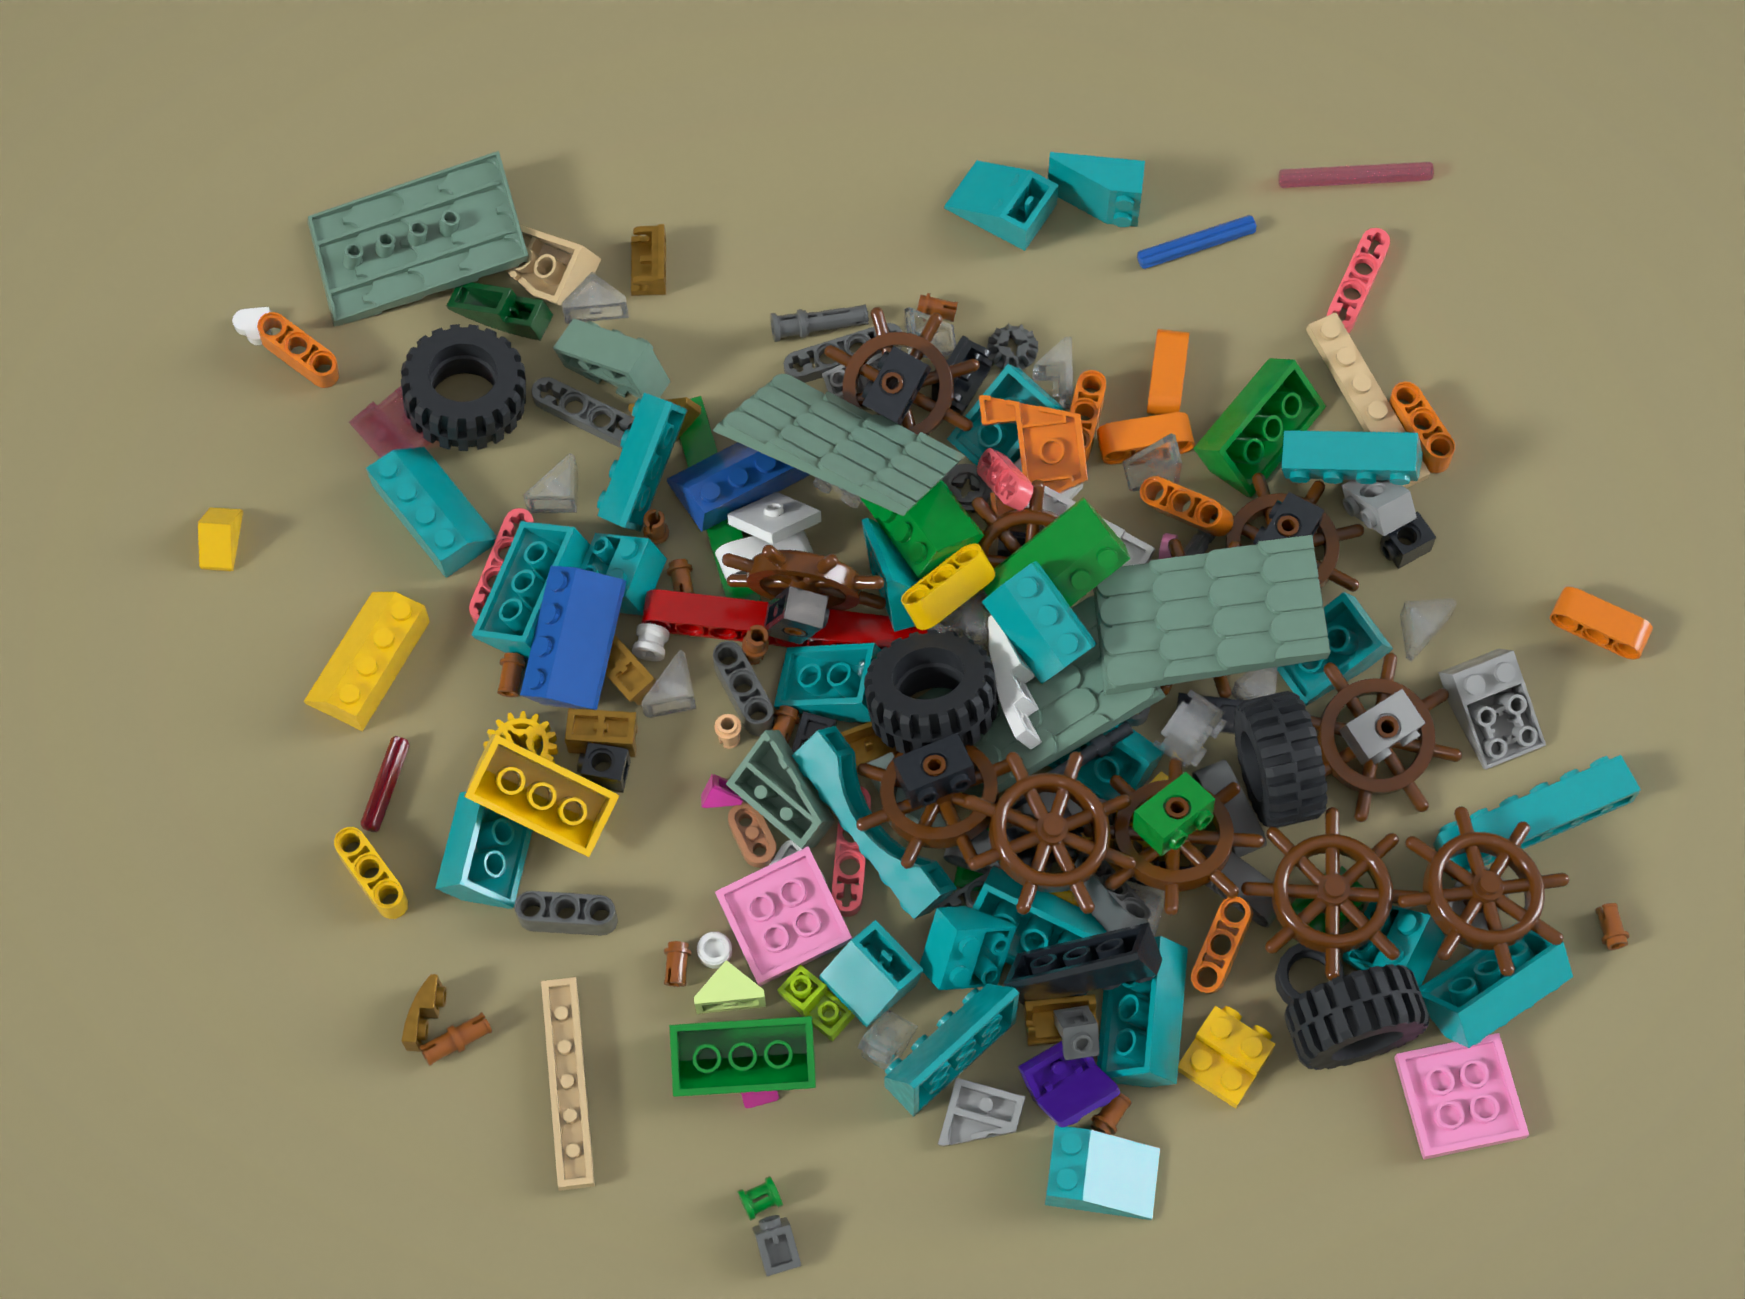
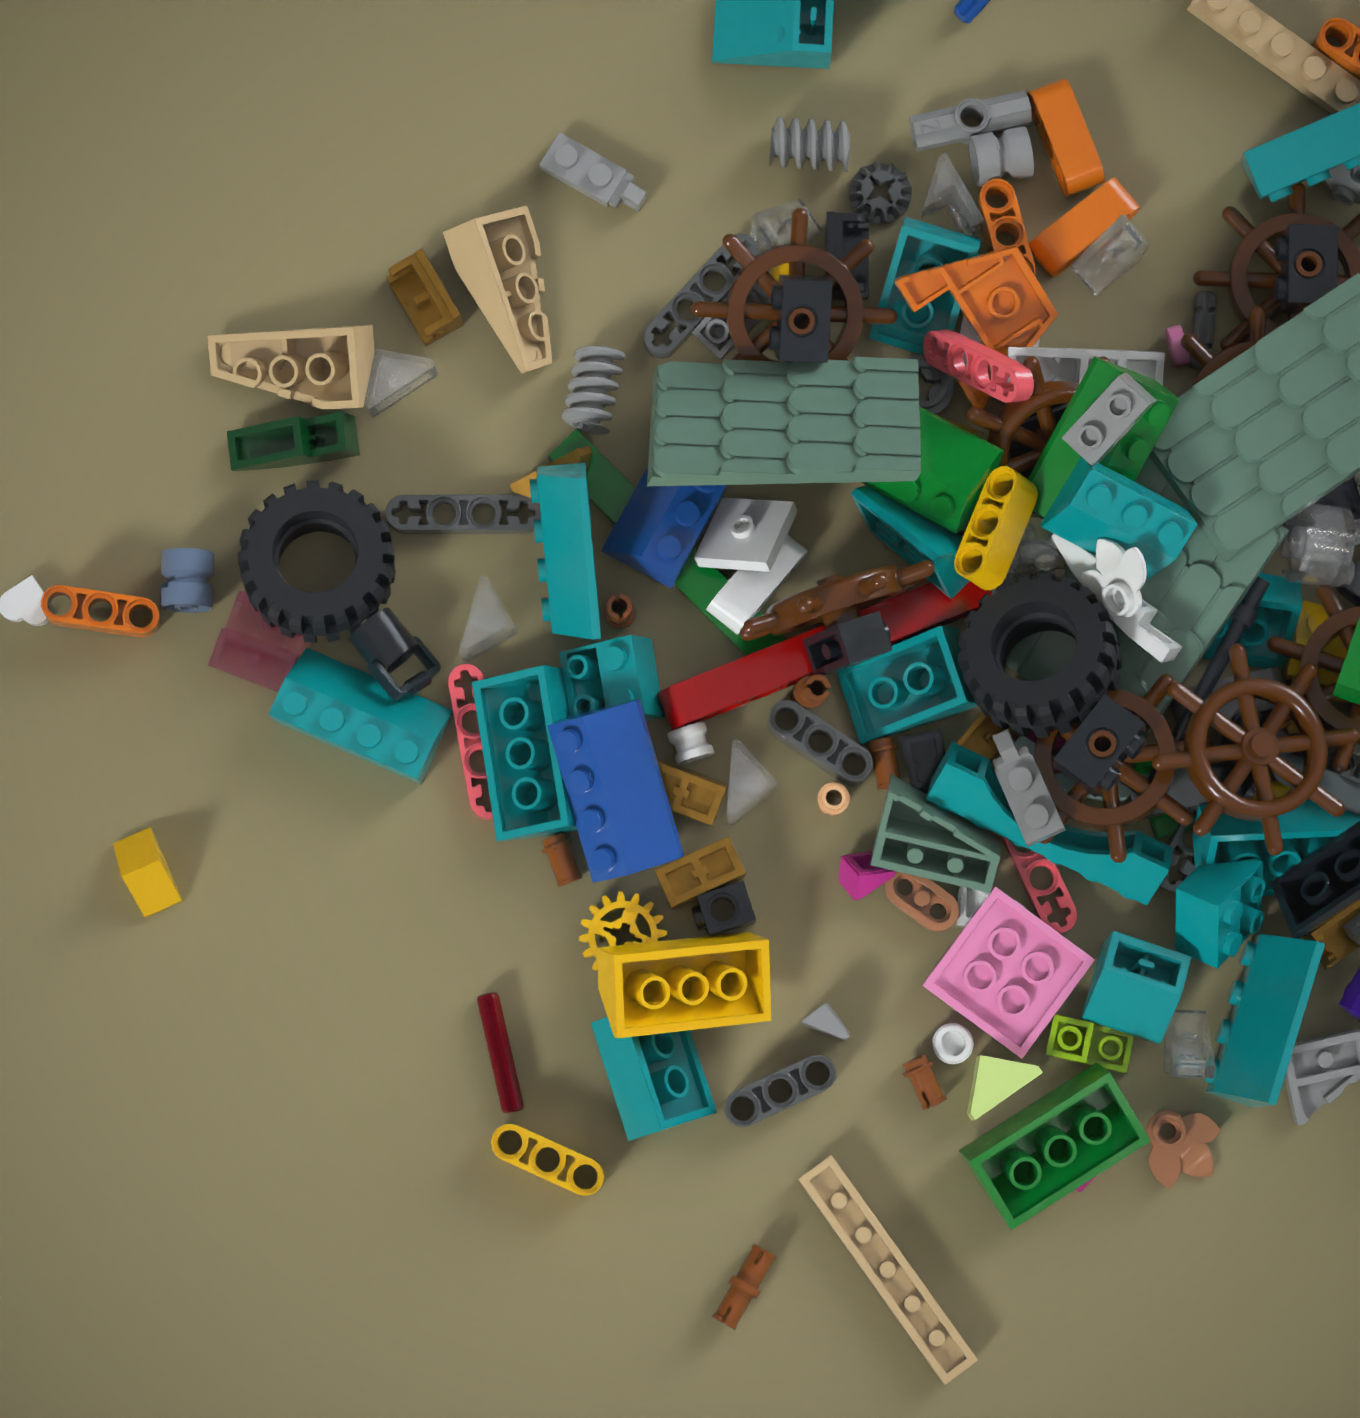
camera: 30 degrees left, 15 degrees up
yellow slope [304,592,430,732] -> none
sand green piece [308,151,528,327] -> none
pearl gold slope [401,974,447,1052] -> none
sand green wedge [553,318,671,399] -> none
dark orange pin [667,559,694,593] -> none
green bush [737,1176,783,1221] -> none
dark grey bracket [752,1215,802,1276] -> none
dark grey pin [770,304,869,342] -> none
dark orange pin [917,293,958,322] -> none
orange beam [1140,476,1234,537] -> none
green slope [1193,358,1327,497] -> none
none -> sand blue wheel [160,548,214,613]
none -> black piece [349,607,441,700]
none -> tan wedge [443,205,553,374]
none -> light grey hinge [539,132,647,212]
none -> light grey piece [561,346,626,435]
none -> light grey piece [769,116,851,172]
none -> light grey slope [800,1003,850,1041]
none -> light grey piece [909,90,1033,152]
none -> light grey wheel [968,126,1034,187]
none -> light grey hinge [992,729,1066,847]
none -> light grey brick [1062,372,1157,466]
none -> white plate [1080,538,1147,618]
none -> nougat plate [1146,1110,1221,1188]

